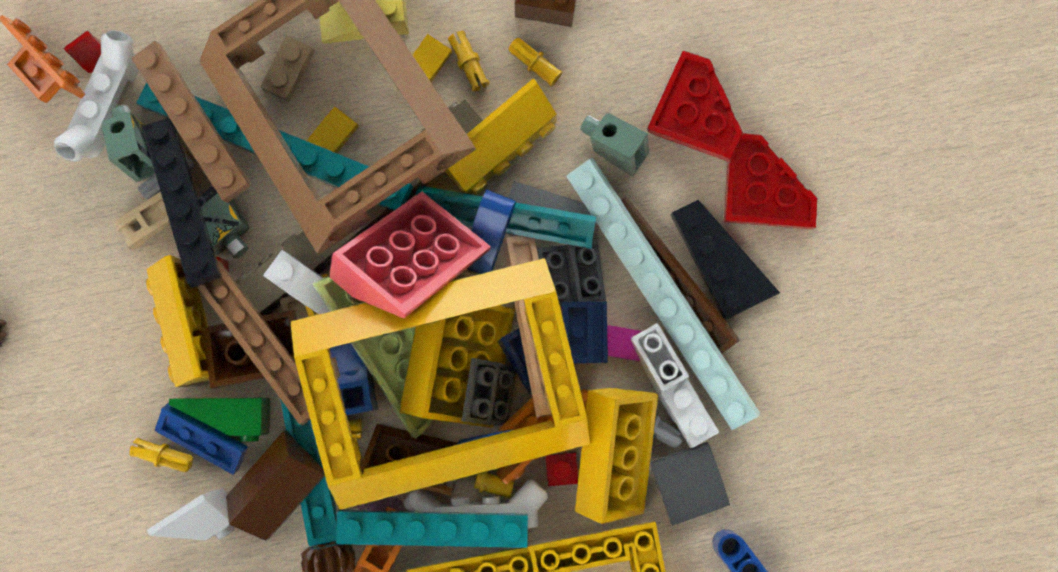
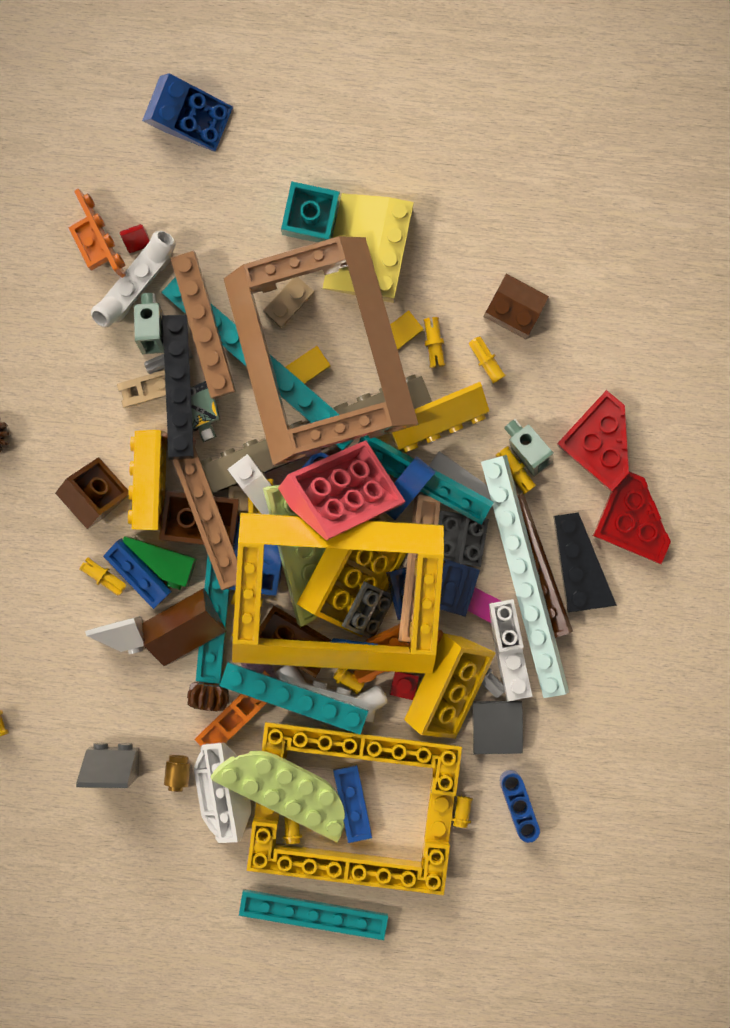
camera: 15 degrees right, 5 degrees up
none -> reddish brown slope [55,457,129,530]
none -> yellow pin [495,446,537,494]

